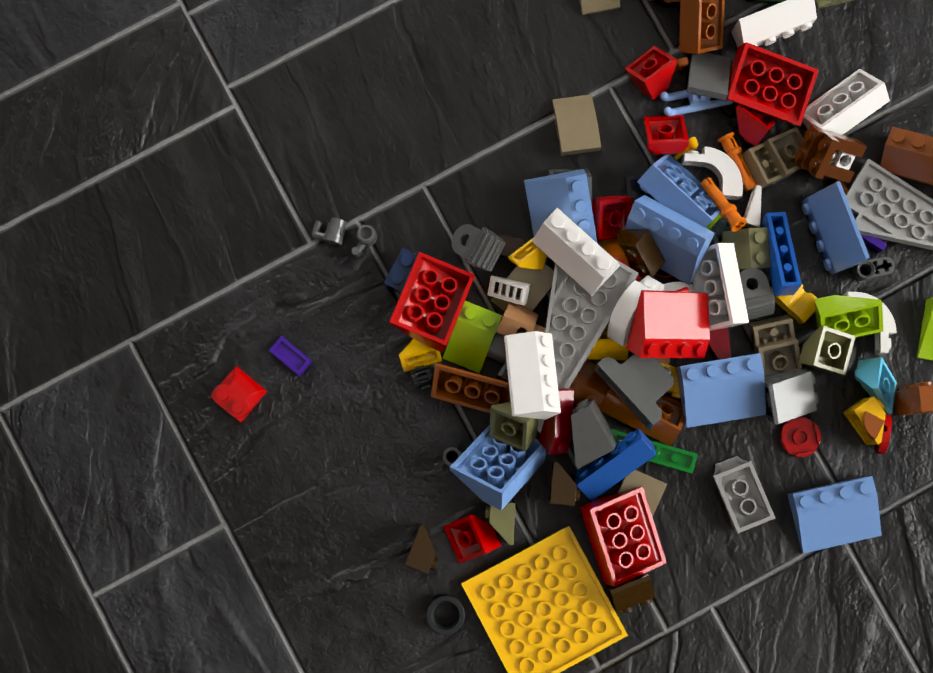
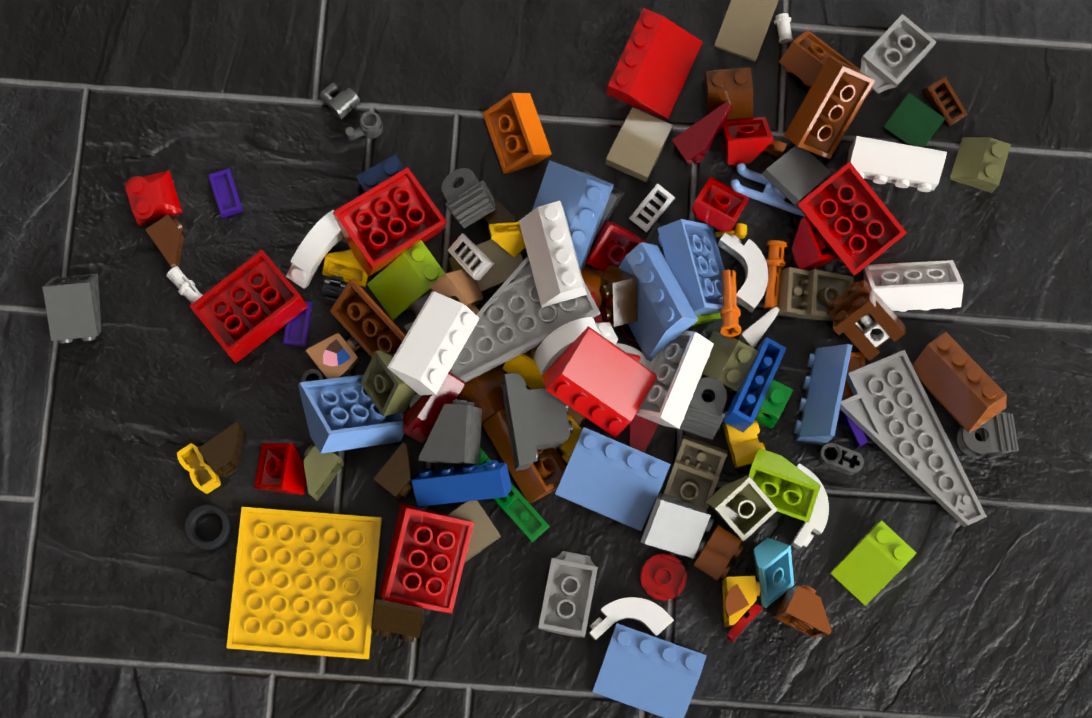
camera: 30 degrees right, 5 degrees down
none -> dark grey slope [43,274,102,343]
none -> reddish brown slope [145,214,185,268]
none -> white pin [166,266,203,304]
none -> yellow brick [177,443,221,494]
none -> red slope [190,250,308,364]
none -> dark purple tile [283,301,313,348]
none -> white arch [286,210,344,289]
none -> medium nougat torso [305,333,362,379]
none -> orange slope [483,93,552,174]
none -> white arch [589,597,674,640]
none -> red slope [607,8,703,120]
none -> white slope [629,183,675,233]
none -> dark red slope [672,101,732,165]
none -> dark orange brick [693,525,743,581]
none -> reddish brown slope [704,67,753,120]
none -> green torso [755,380,793,429]

